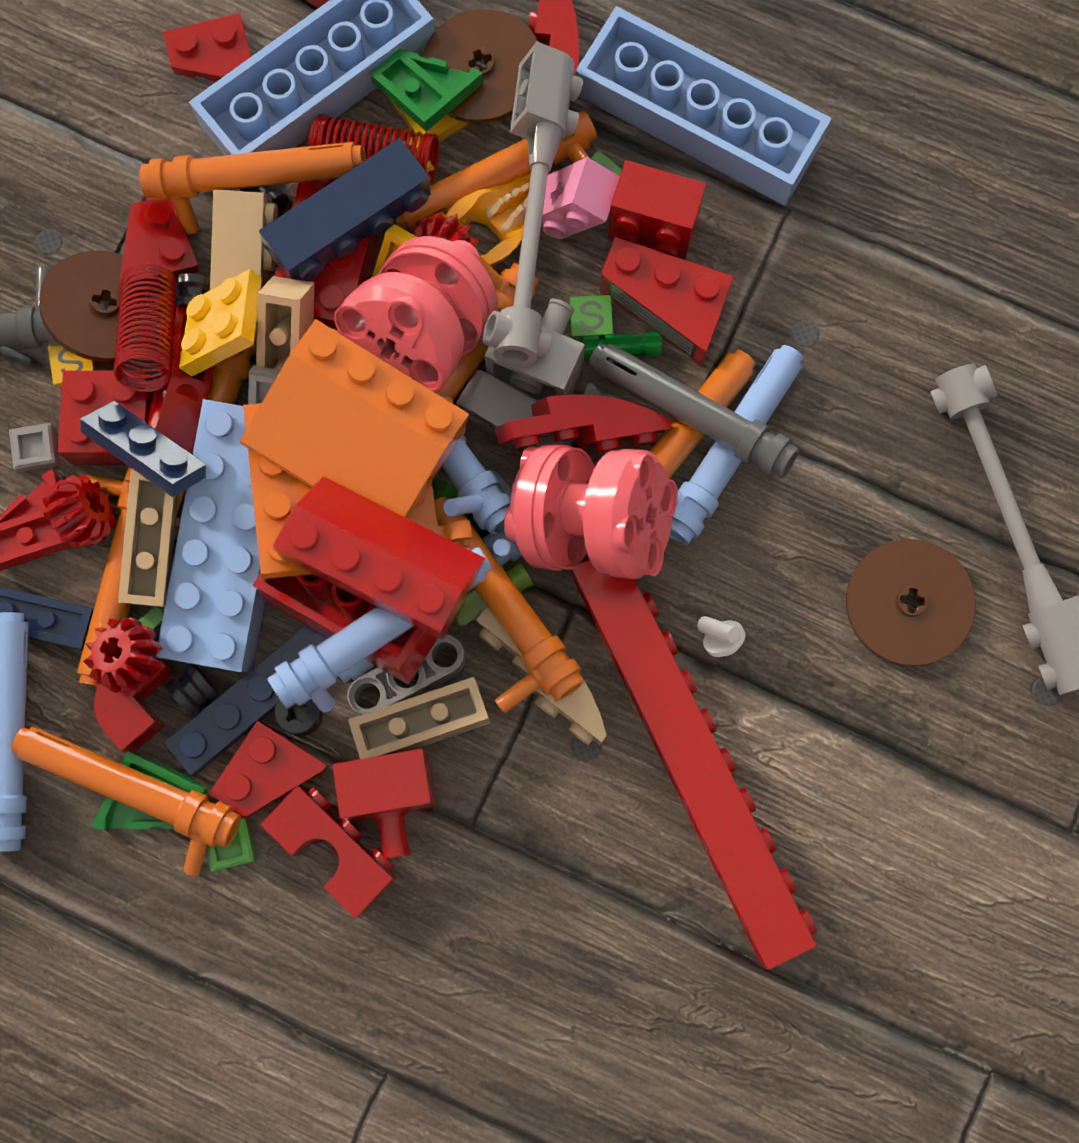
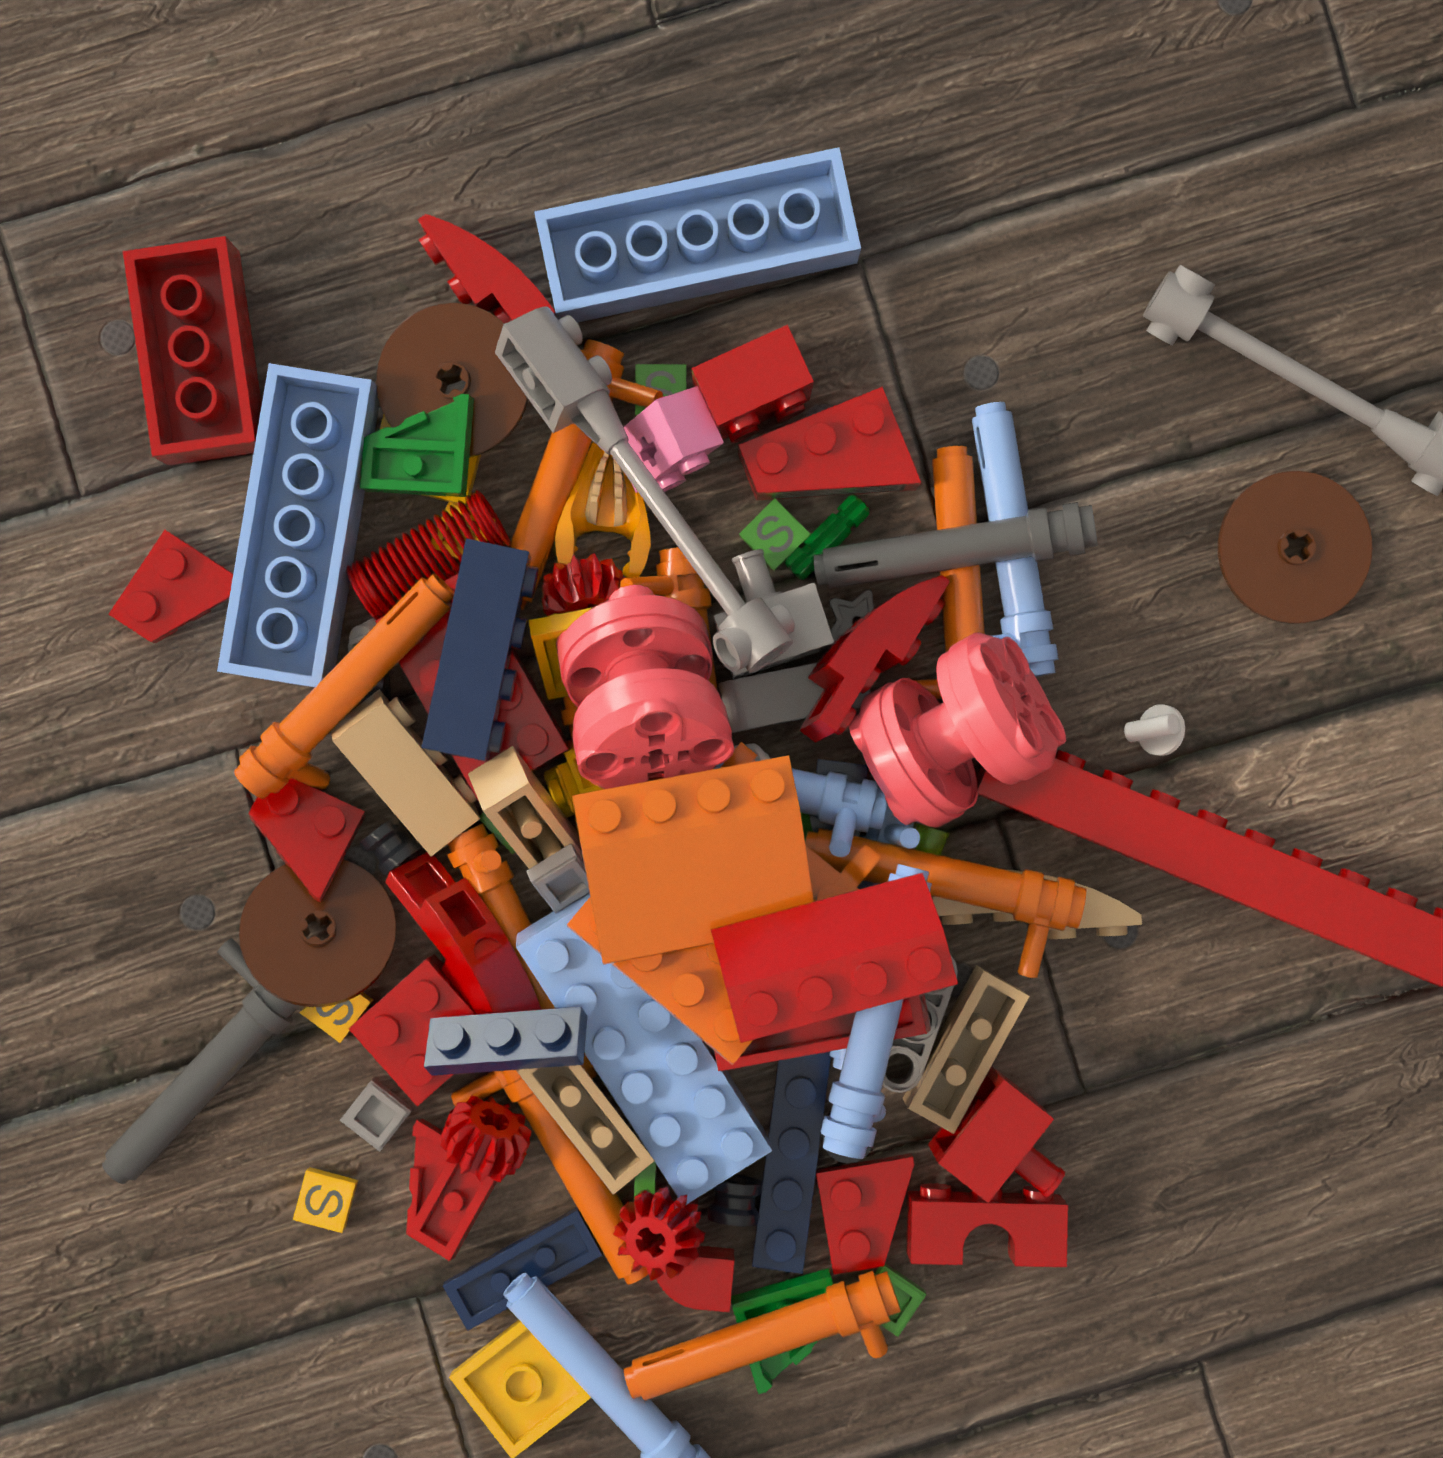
camera: 45 degrees left, 10 degrees up
red piece [114,263,177,392] -> none
yellow plate [179,269,262,377] -> none

